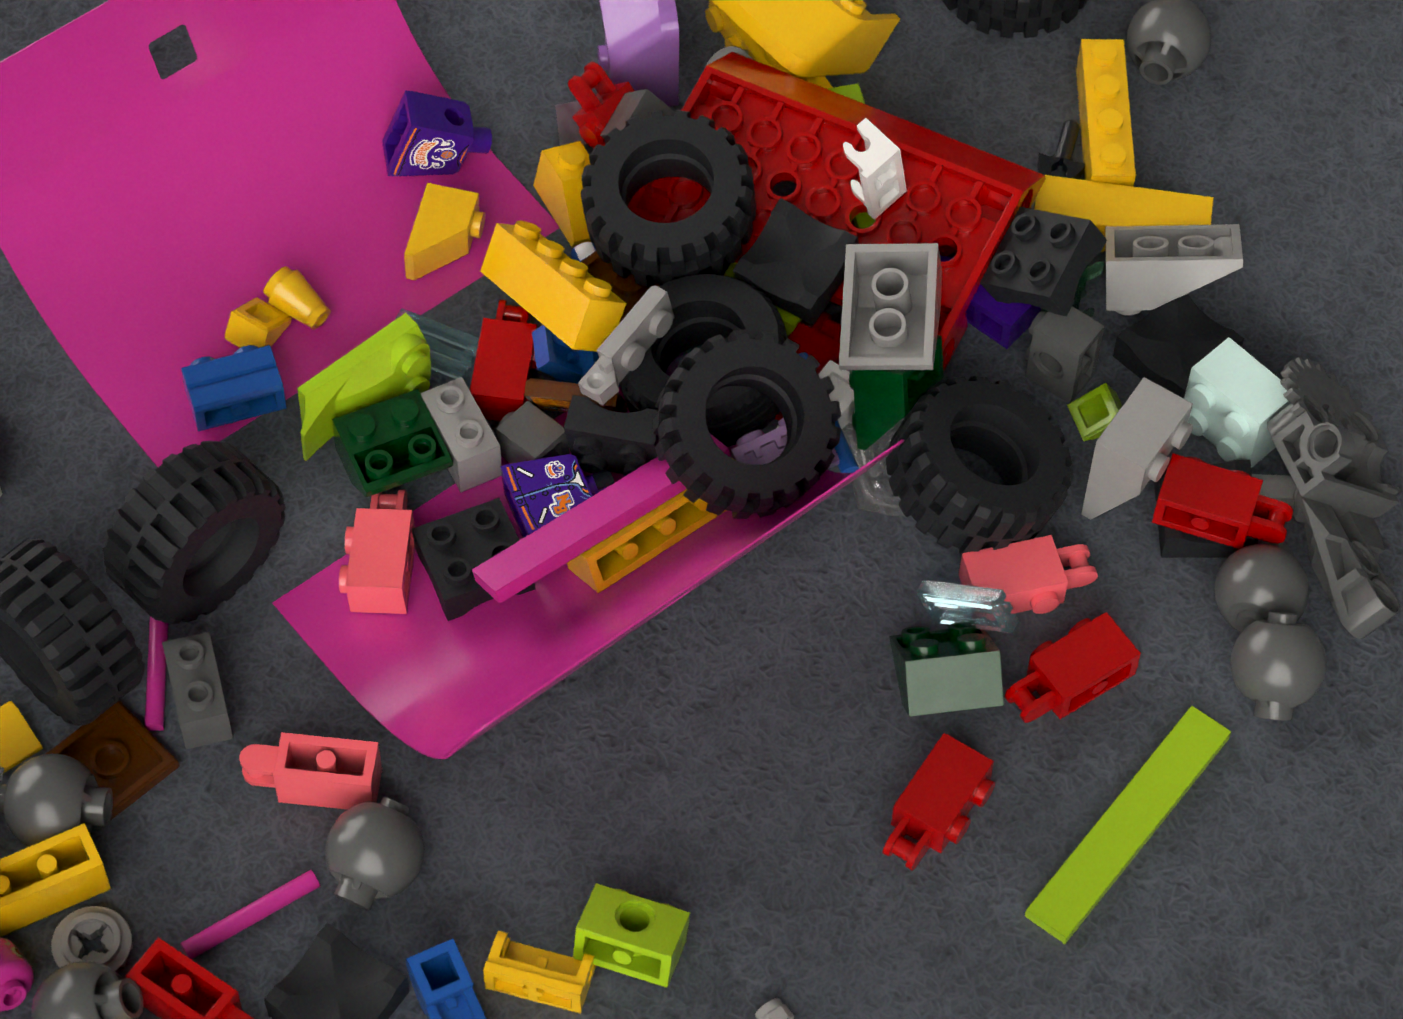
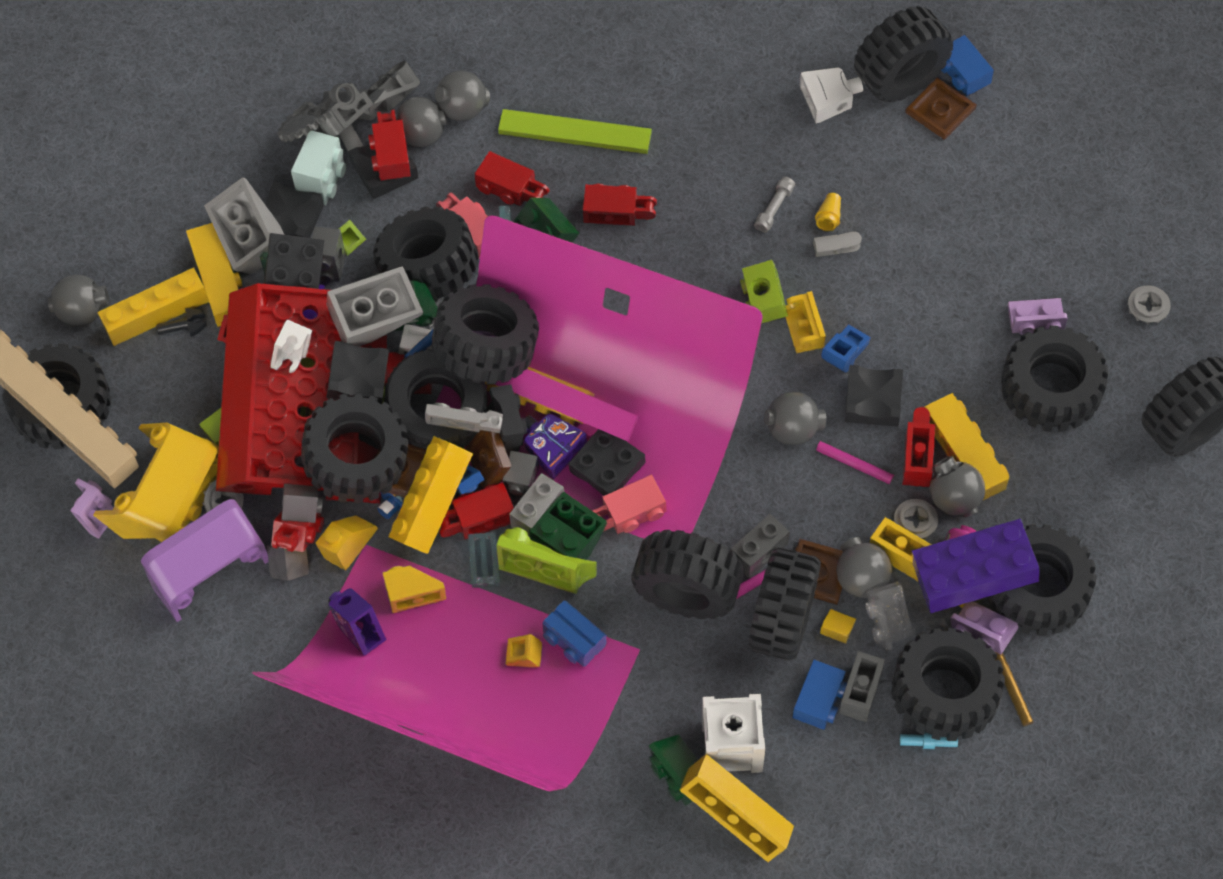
camera: 115 degrees left, 5 degrees up
coral brick [239,732,382,810] -> none
yellow cone [263,266,331,330] -> none
light grey slope [1081,377,1193,520] -> none

